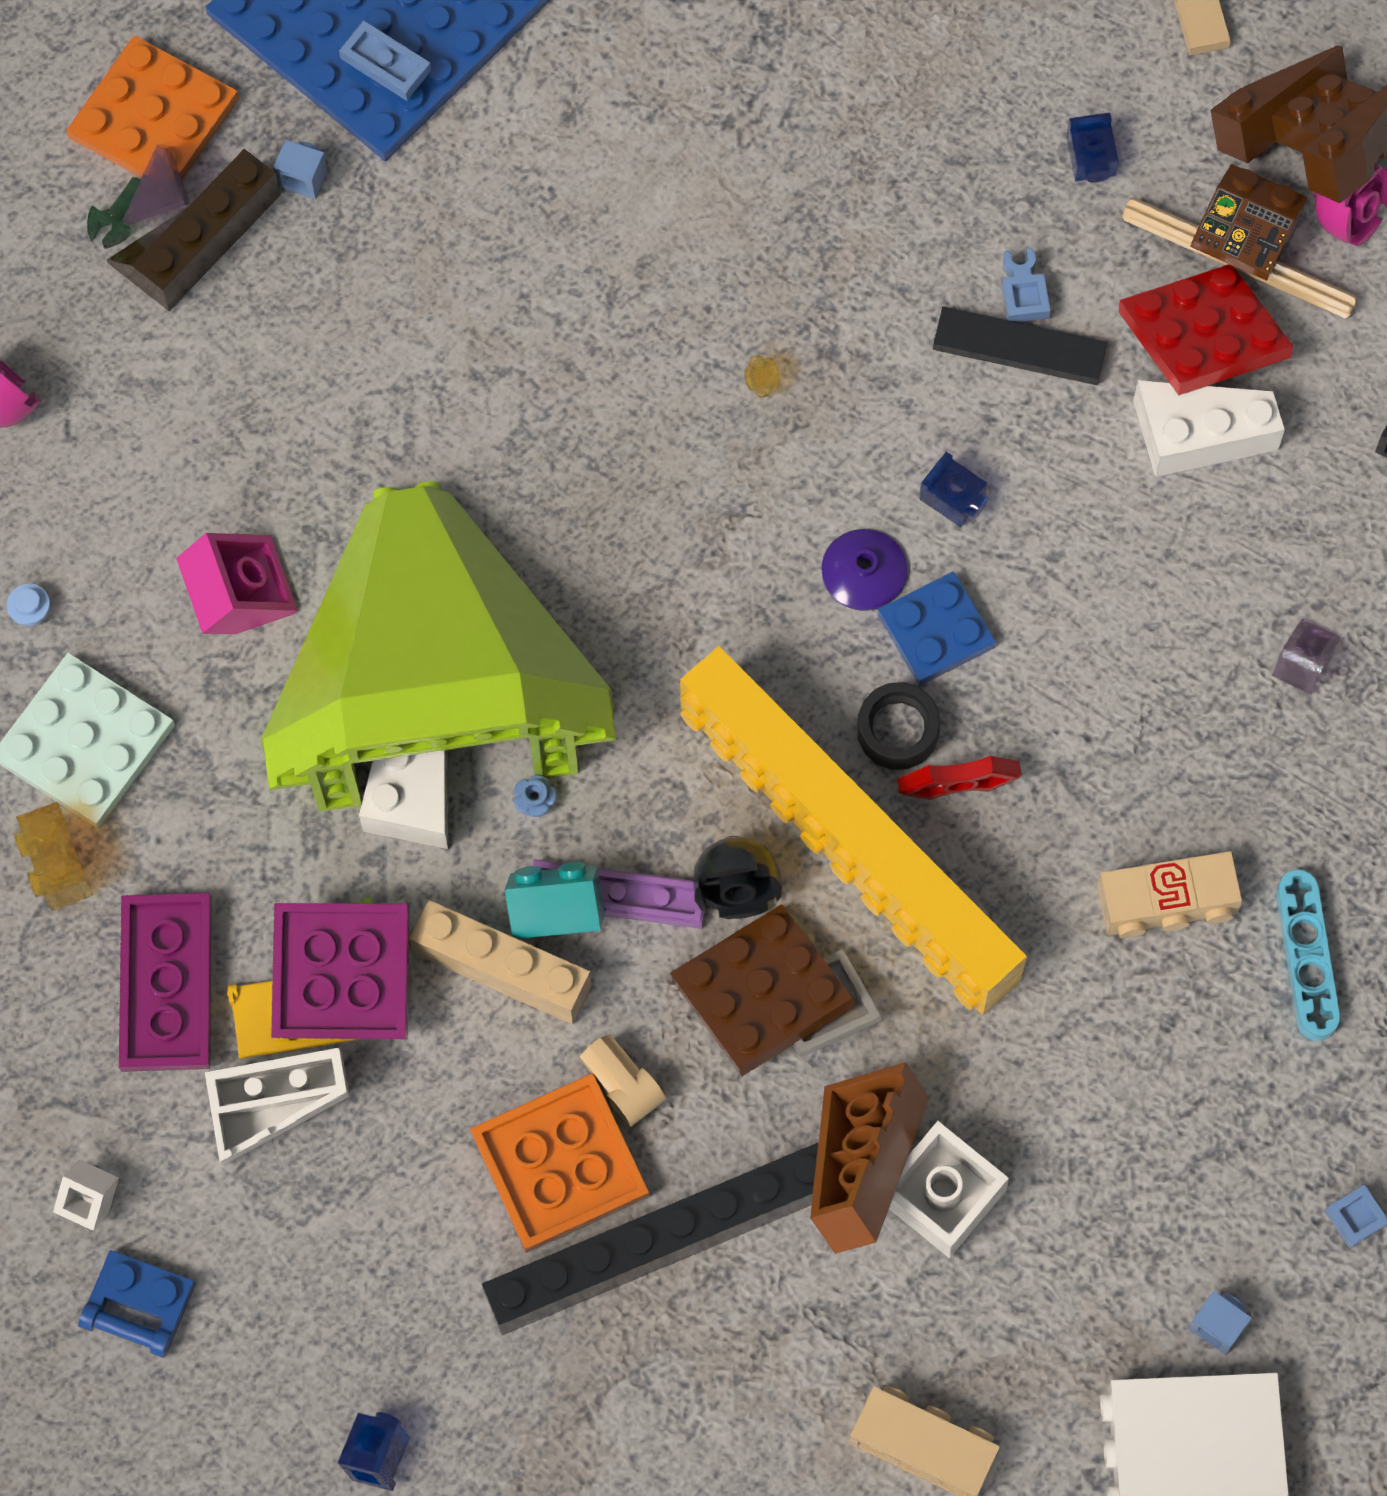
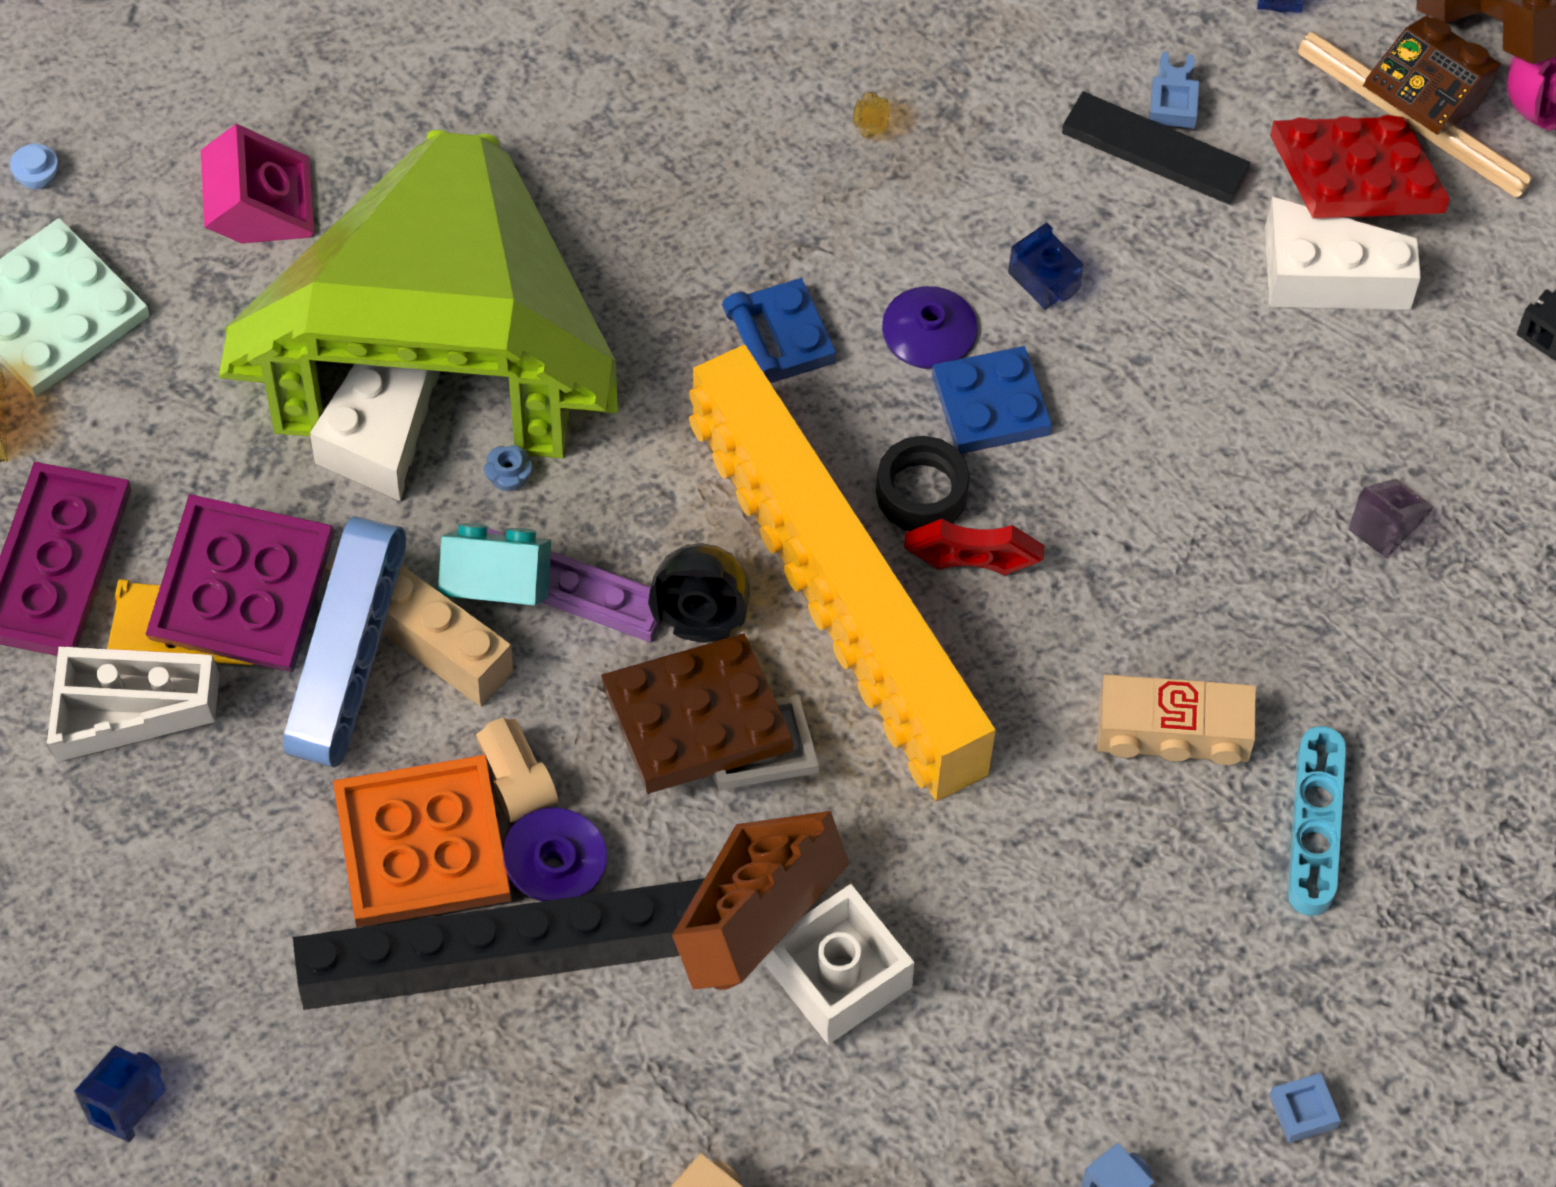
camera: 10 degrees right, 10 degrees down
none -> beam [283,516,406,767]
none -> dark purple dish [503,808,607,901]
none -> blue plate [722,278,836,383]

